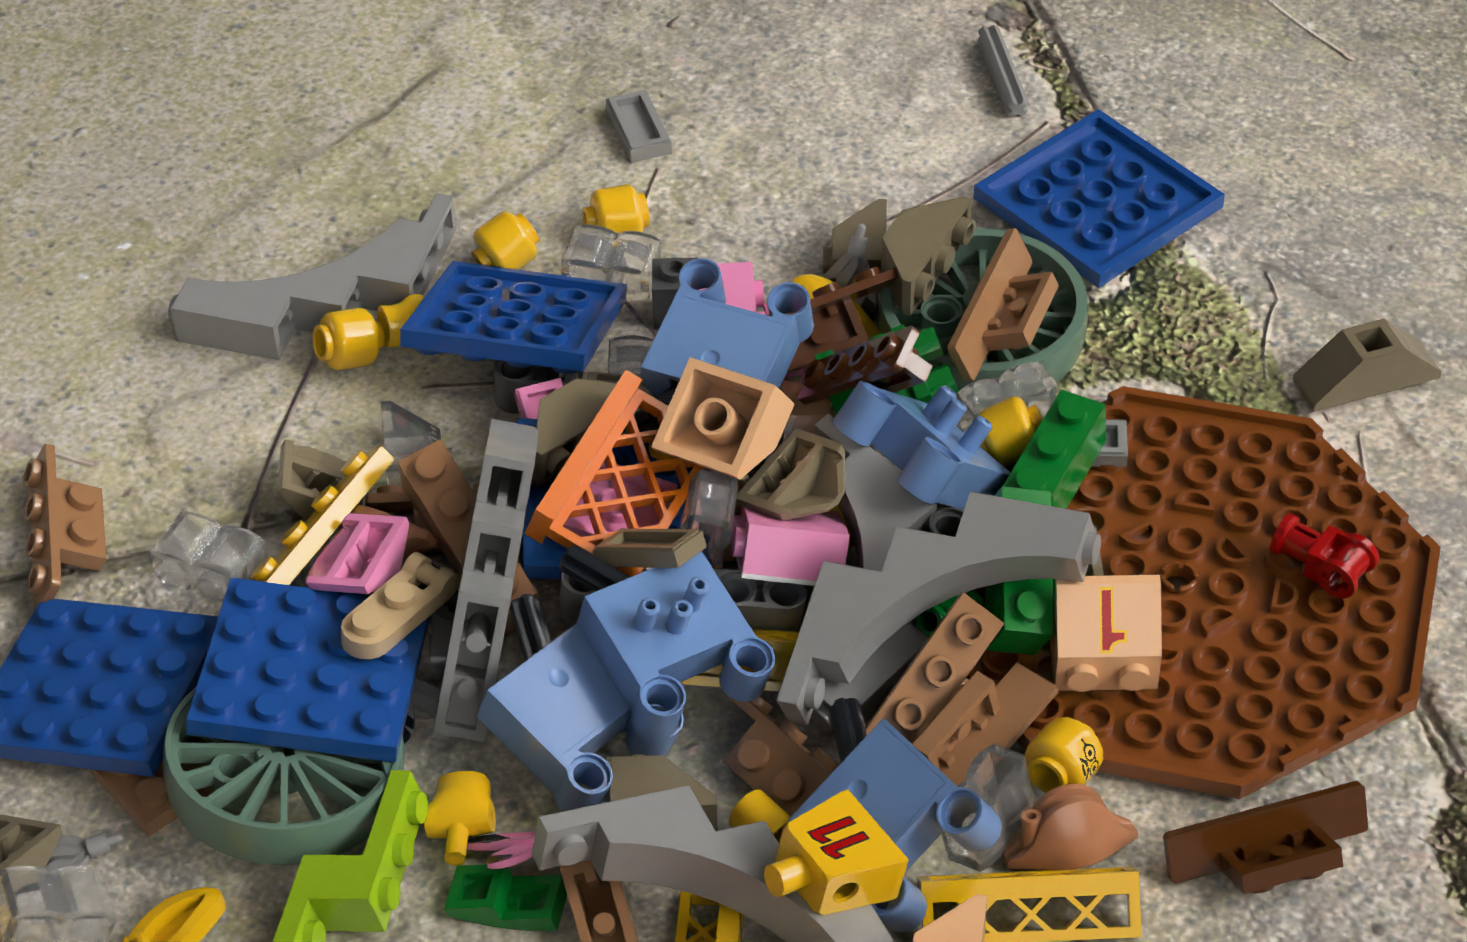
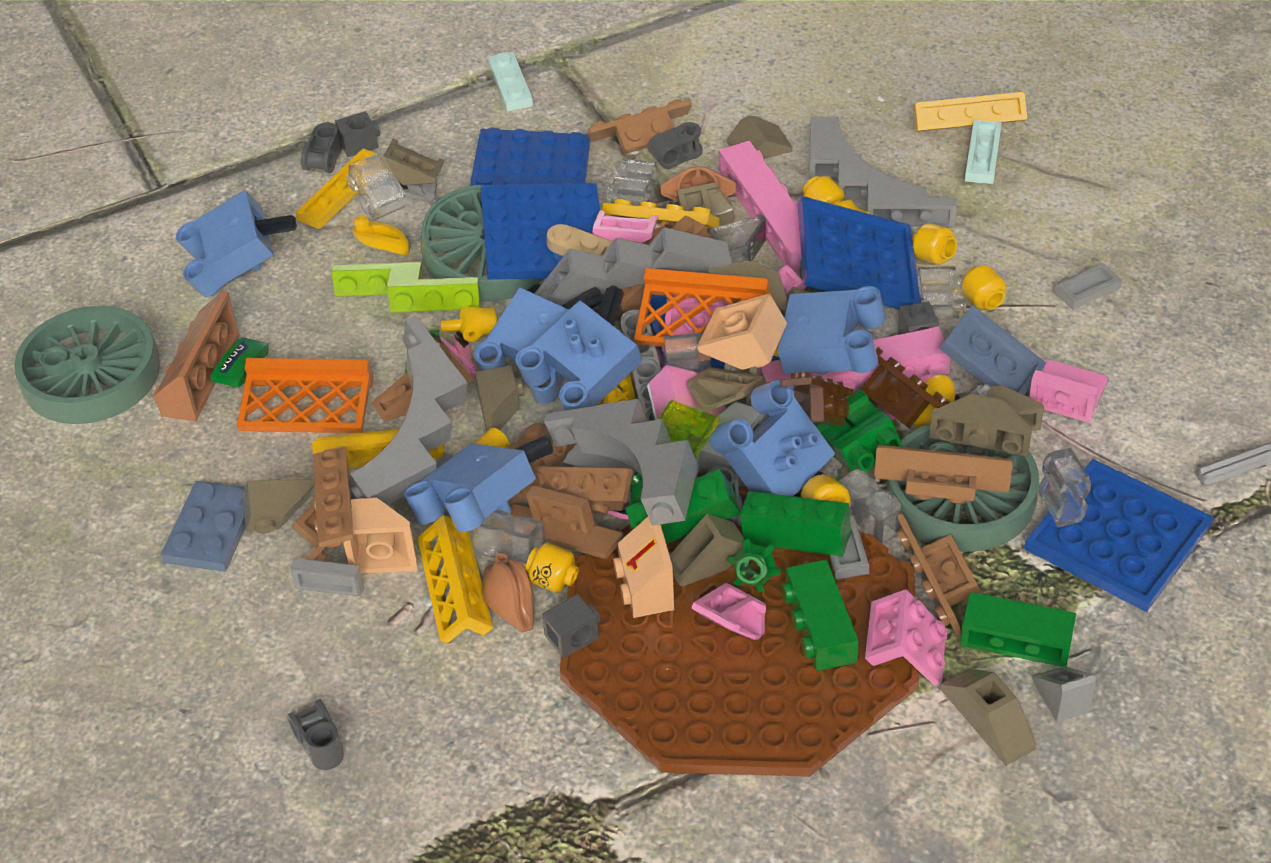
camera: 80 degrees right, 0 degrees up
dark tan tile [592,528,707,568] -> none
yellow torso [764,789,909,915] -> none
reddish brown bracket [1163,781,1368,894] -> none
red connector [1270,513,1379,599] -> none
none -> dark grey brick [542,594,600,658]
none -> dark grey piece [648,122,703,169]
none -> clear neon green slope [658,400,721,459]
none -> nougat hat [660,166,736,202]
none -> bright pink slope [692,583,766,640]
none -> bright pink brick [719,141,801,273]
none -> dark tan slope [727,116,793,159]
none -> green rock [727,538,782,592]
none -> green brick [781,559,859,671]
none -> bright pink bracket [865,589,947,686]
none -> medium nougat bracket [896,513,981,636]
none -> yellow plate [913,92,1027,132]
none -> sand blue plate [939,305,1046,395]
none -> green brick [960,592,1076,667]
none -> light aqua plate [965,120,1002,184]
none -> bright pink bracket [1029,360,1108,423]
none -> light grey slope [1032,666,1096,722]
none -> clear brick [1039,448,1091,527]

